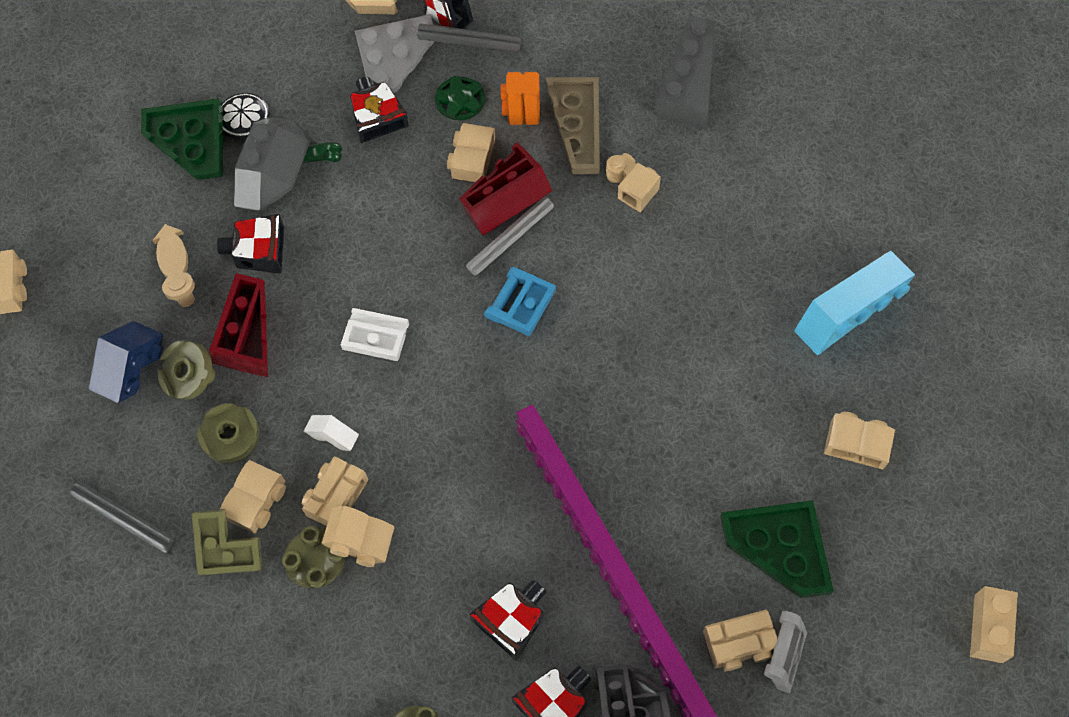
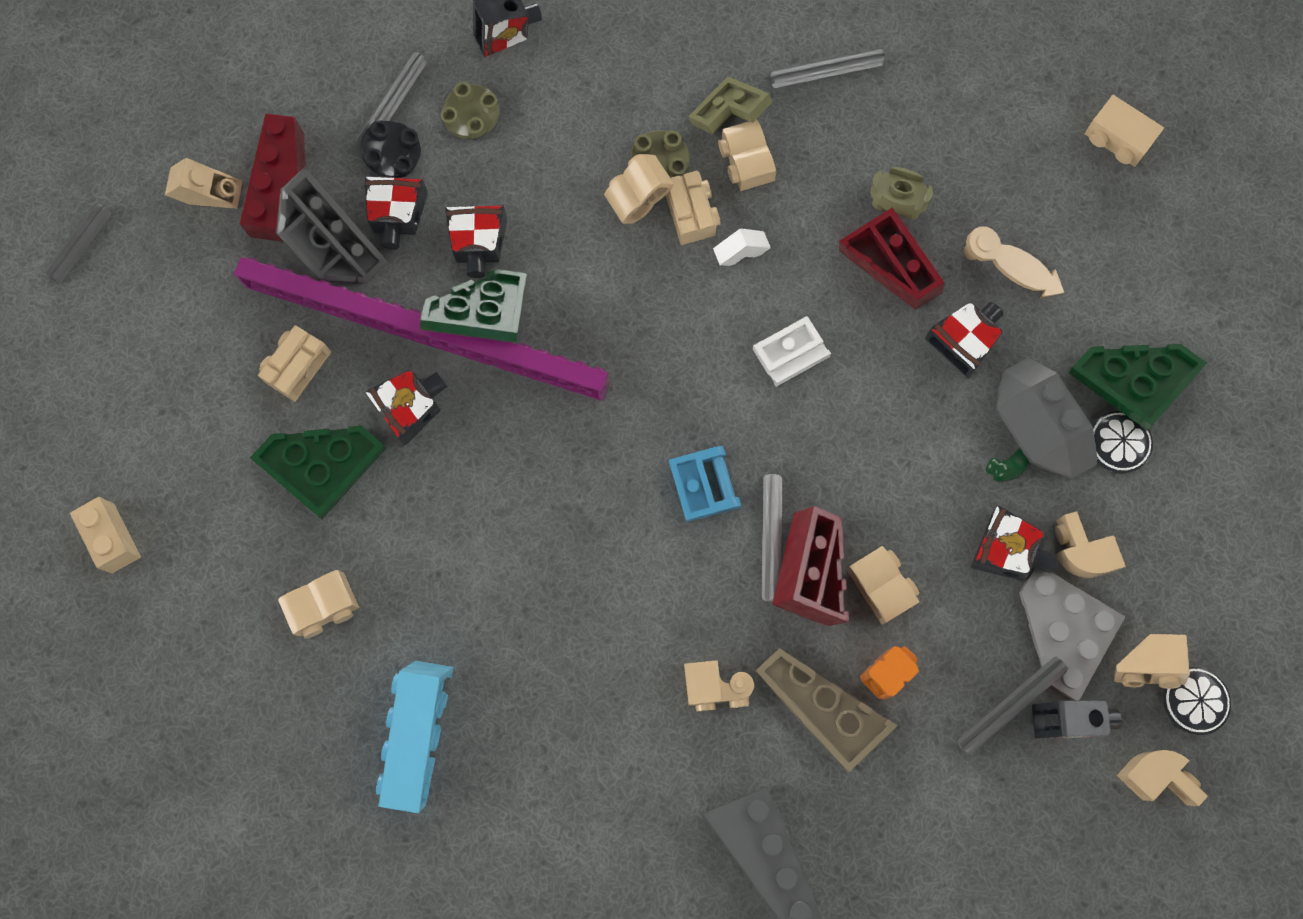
camera: 140 degrees right, 10 degrees up
dark blue brick [89,321,163,403] -> none
olive plate [197,403,260,463] -> none
dark green wheel [435,76,485,120] -> none
light grey plate [764,611,807,693] -> none
none -> torso [365,370,447,446]
none -> plate [420,269,527,342]
none -> tan brick [1055,511,1126,578]

